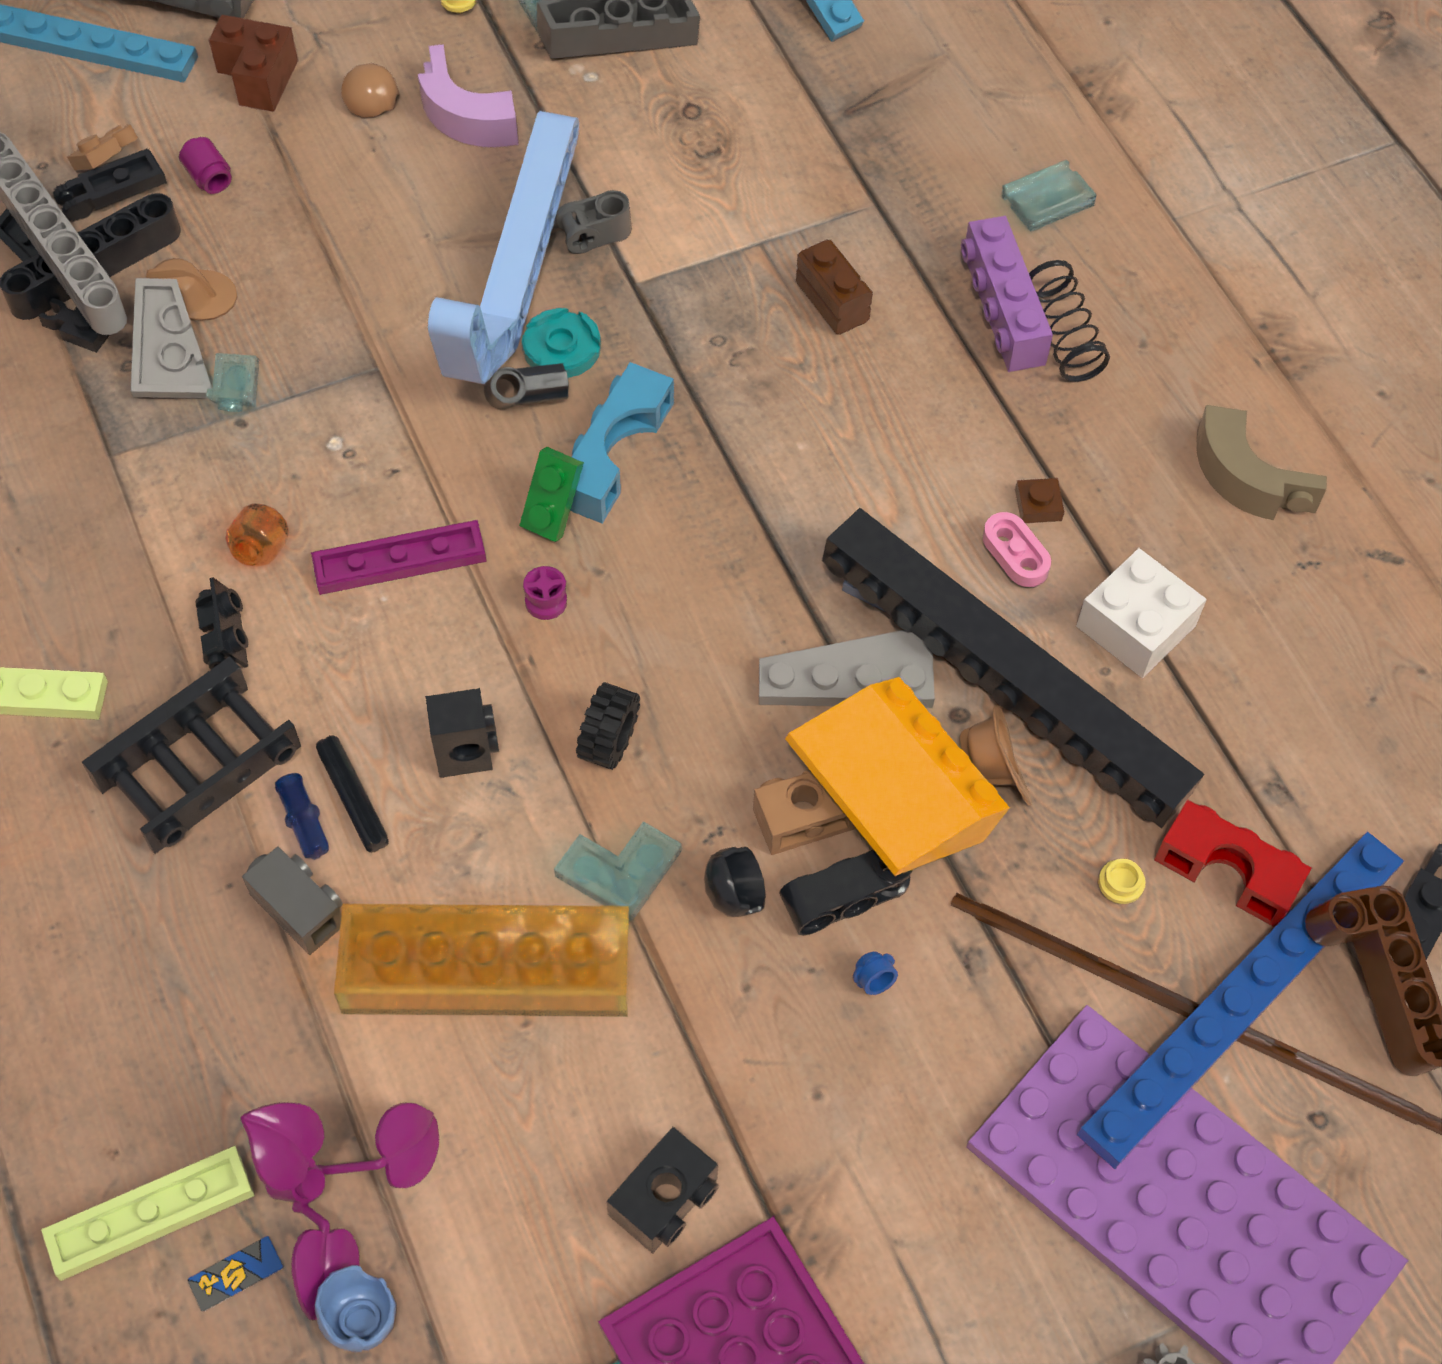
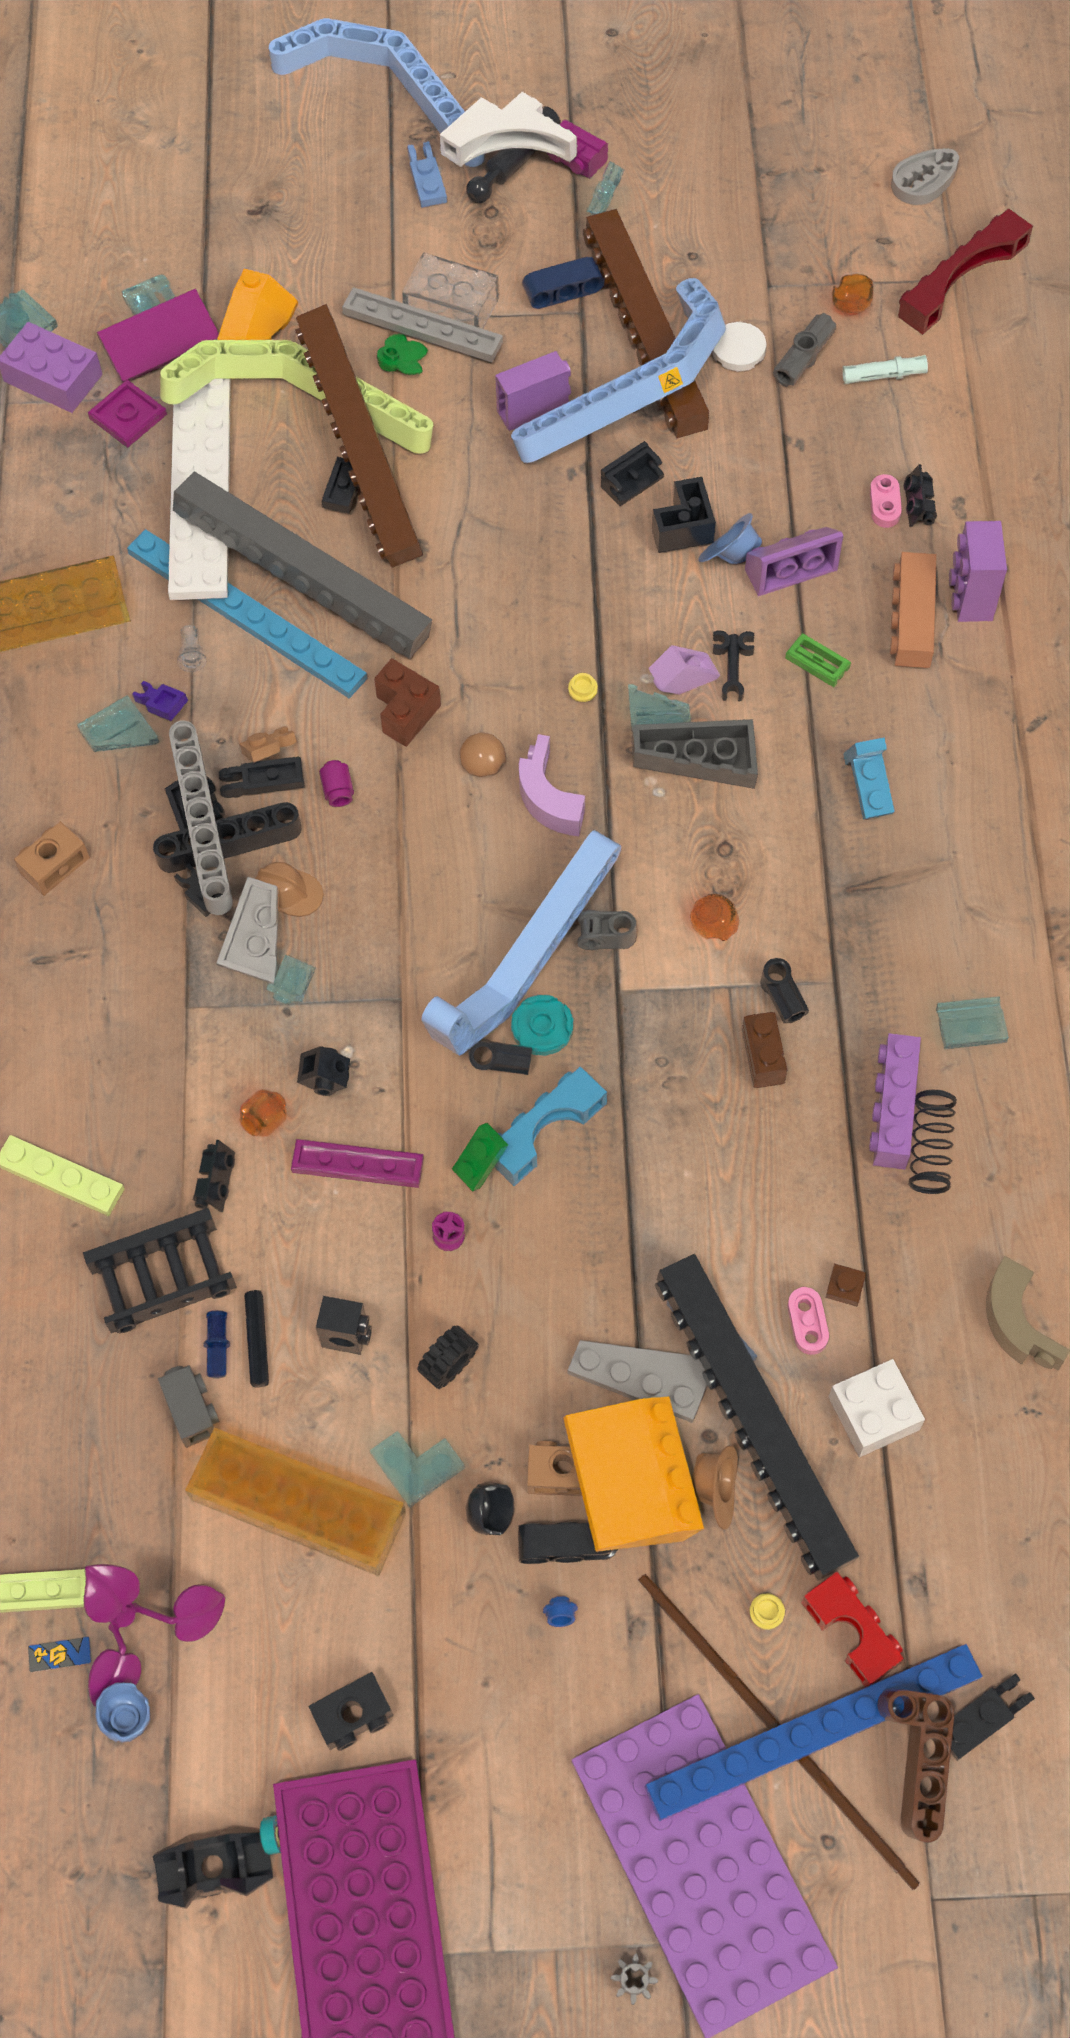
camera: 25 degrees right, 5 degrees up
none -> black brick [297,1046,350,1096]
none -> clear orange hair [690,894,740,941]
none -> black piece [760,958,809,1024]

